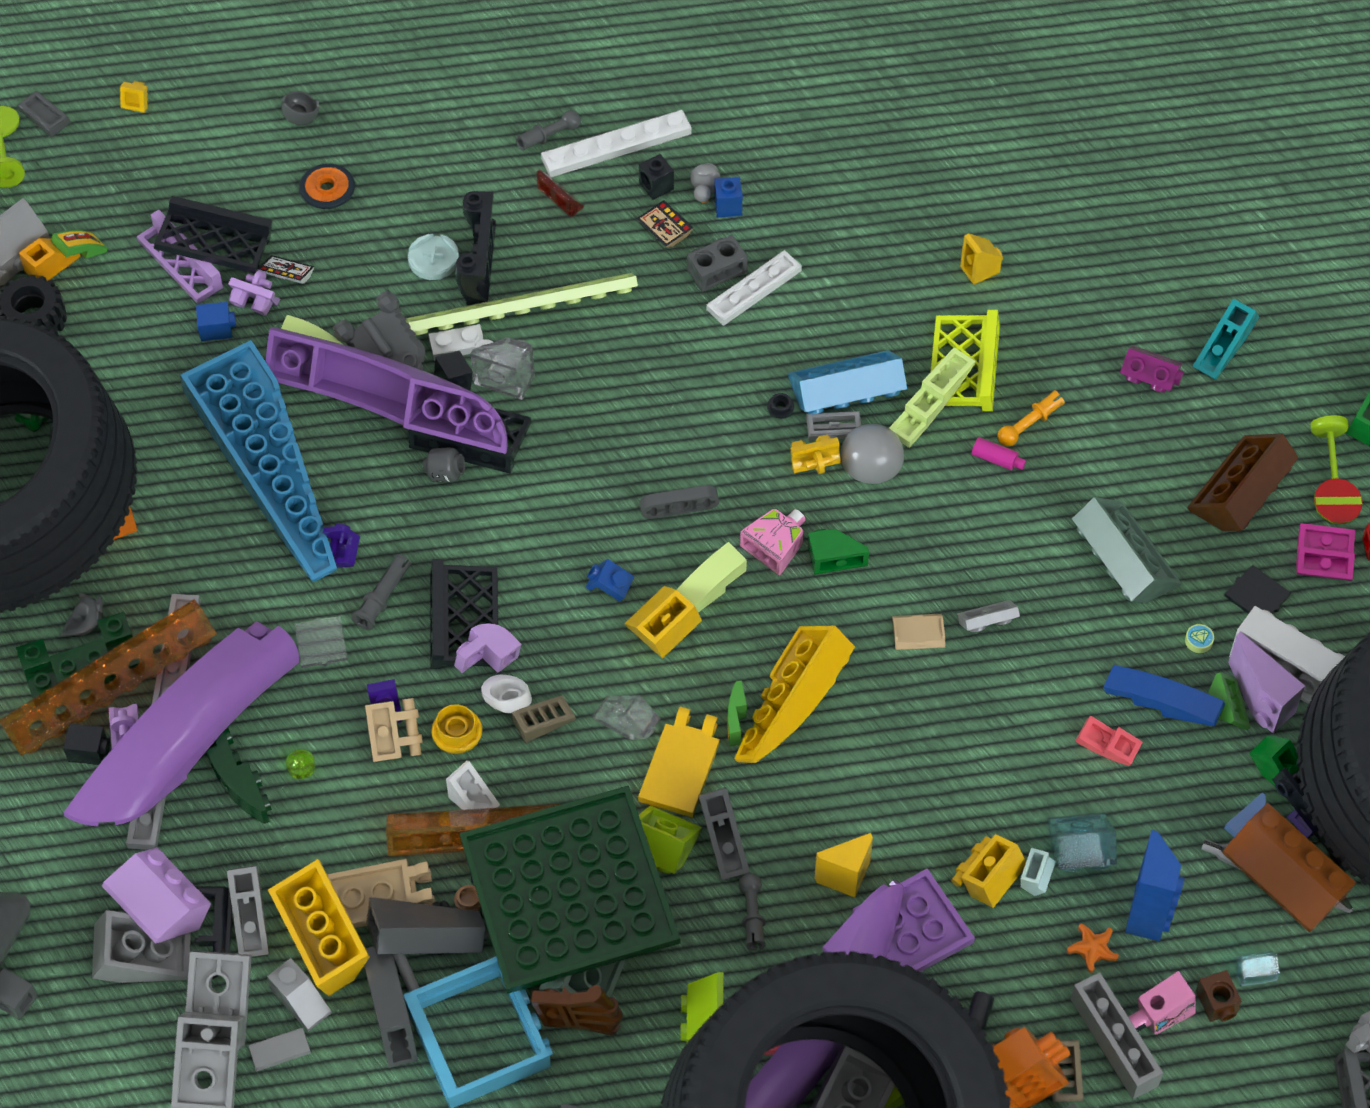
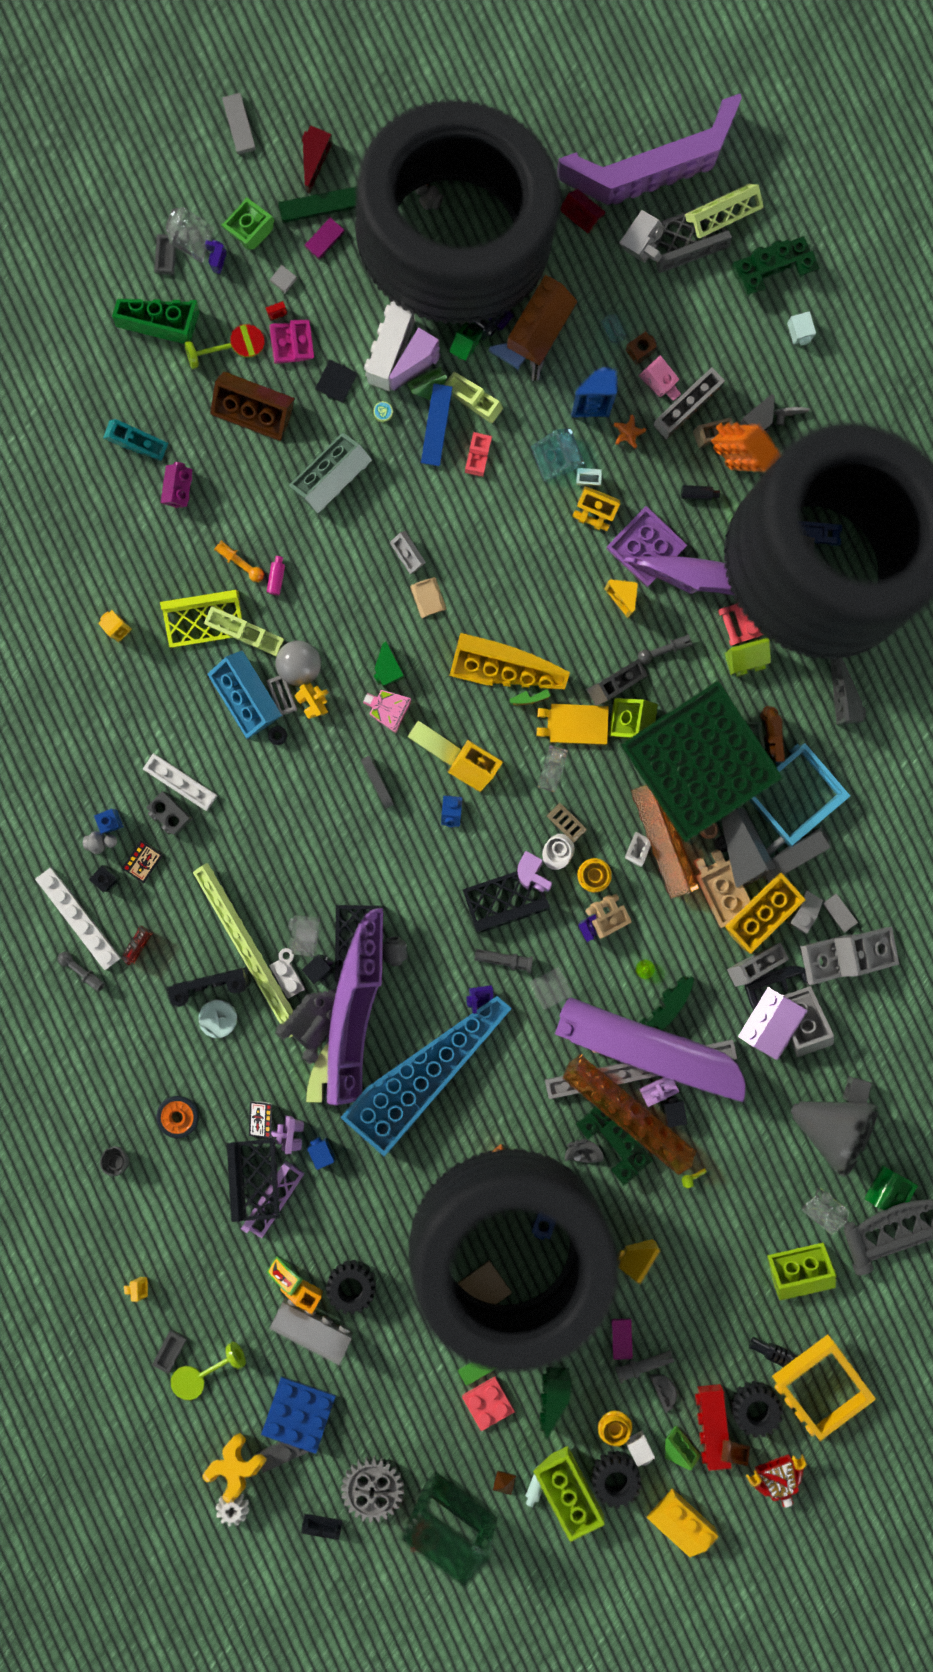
camera: 105 degrees left, 30 degrees up
none -> yellowish green slope [444,372,503,423]

